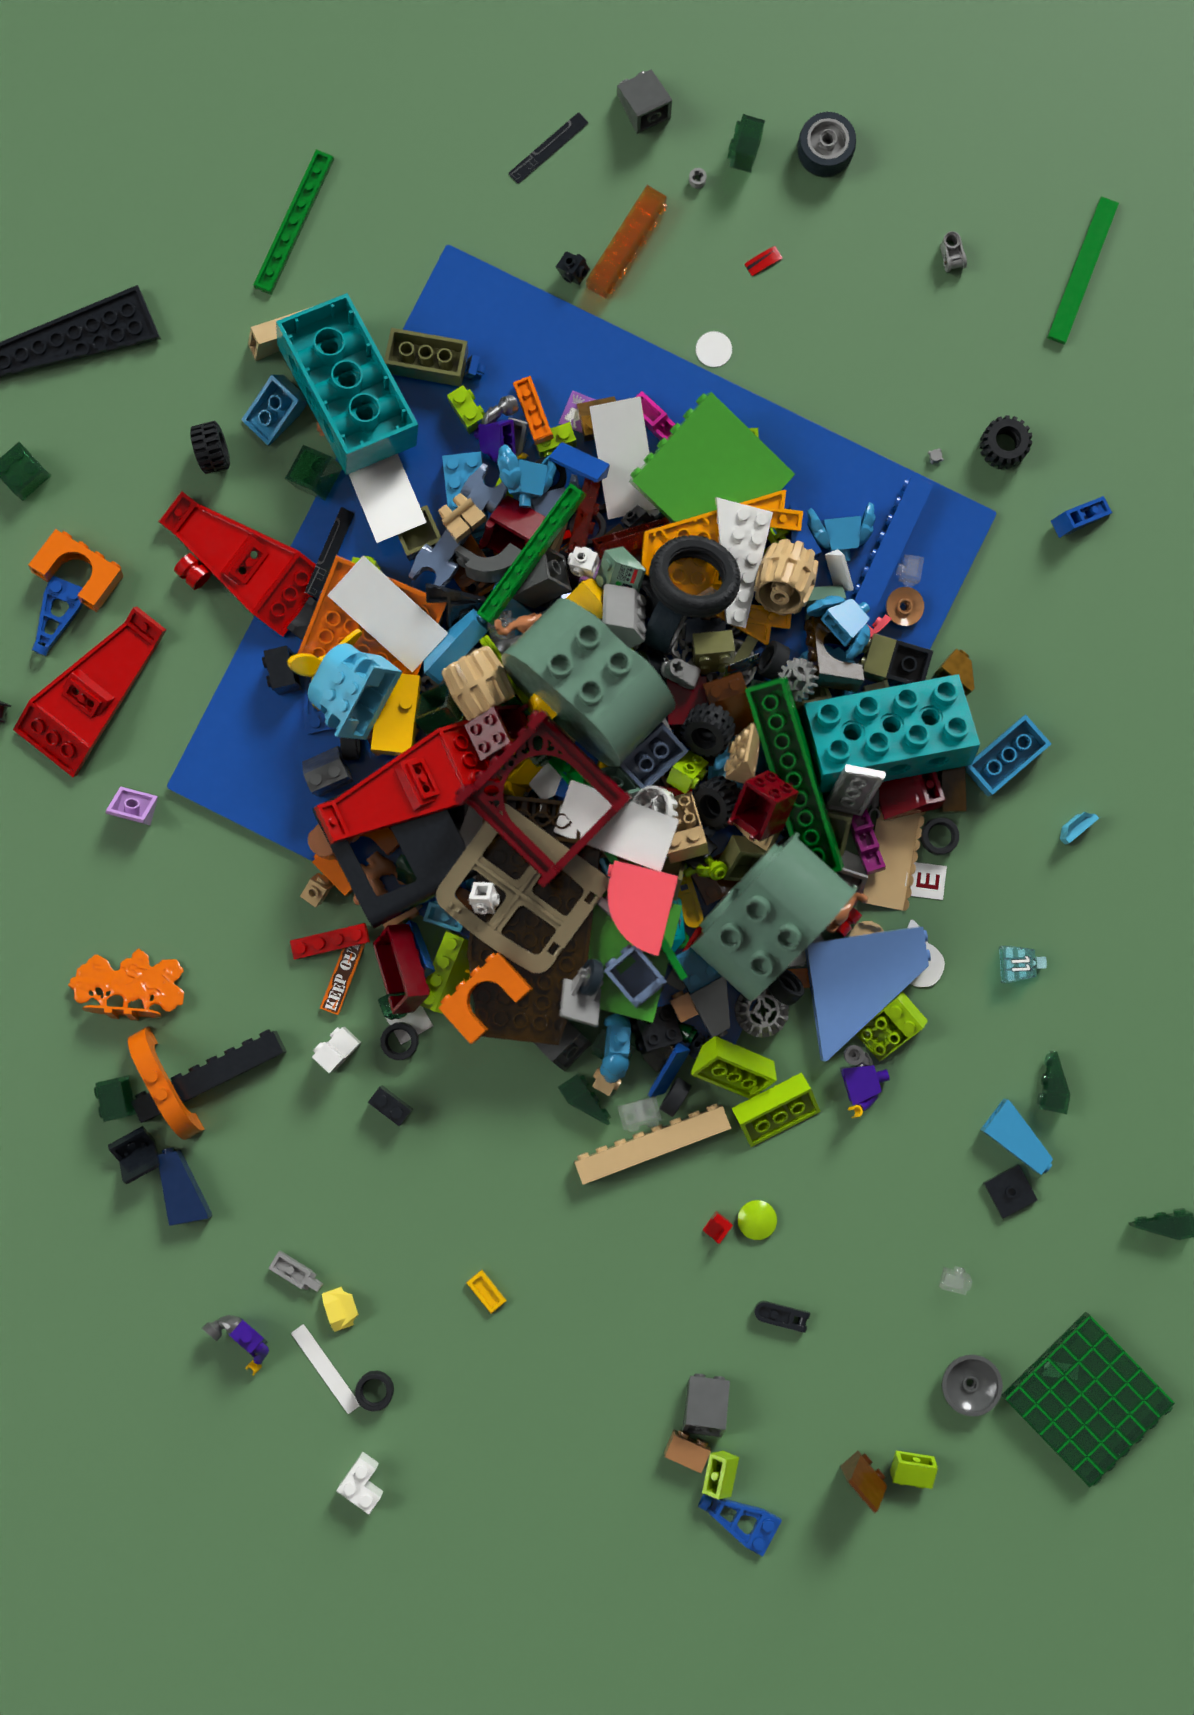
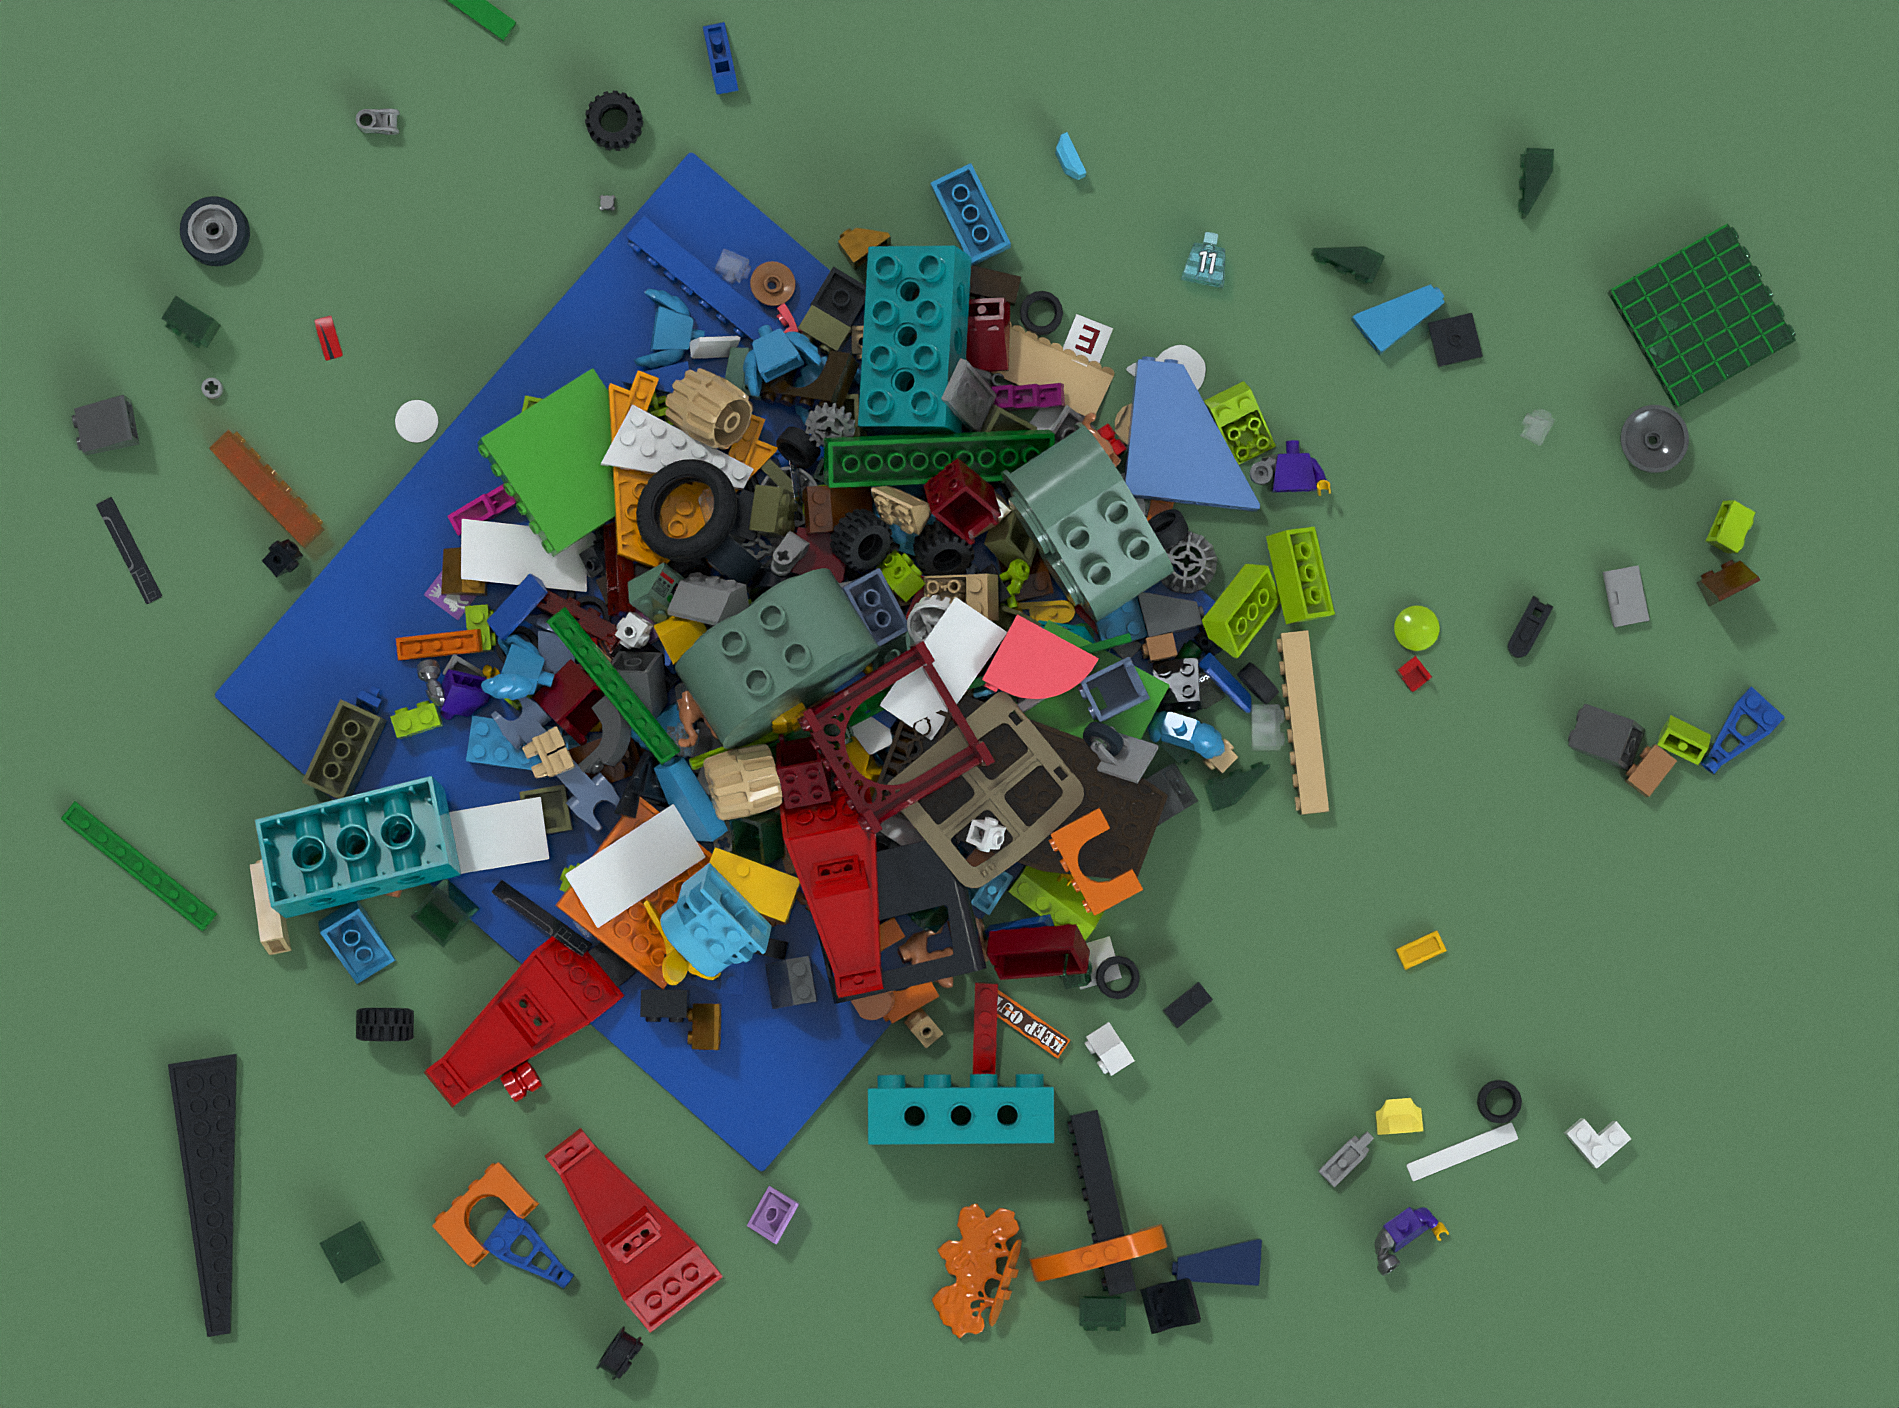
camera: 80 degrees left, 0 degrees up
none -> pearl gold slope [688,1003,721,1050]
none -> teal brick [868,1074,1054,1145]
none -> light grey piece [1603,566,1650,628]

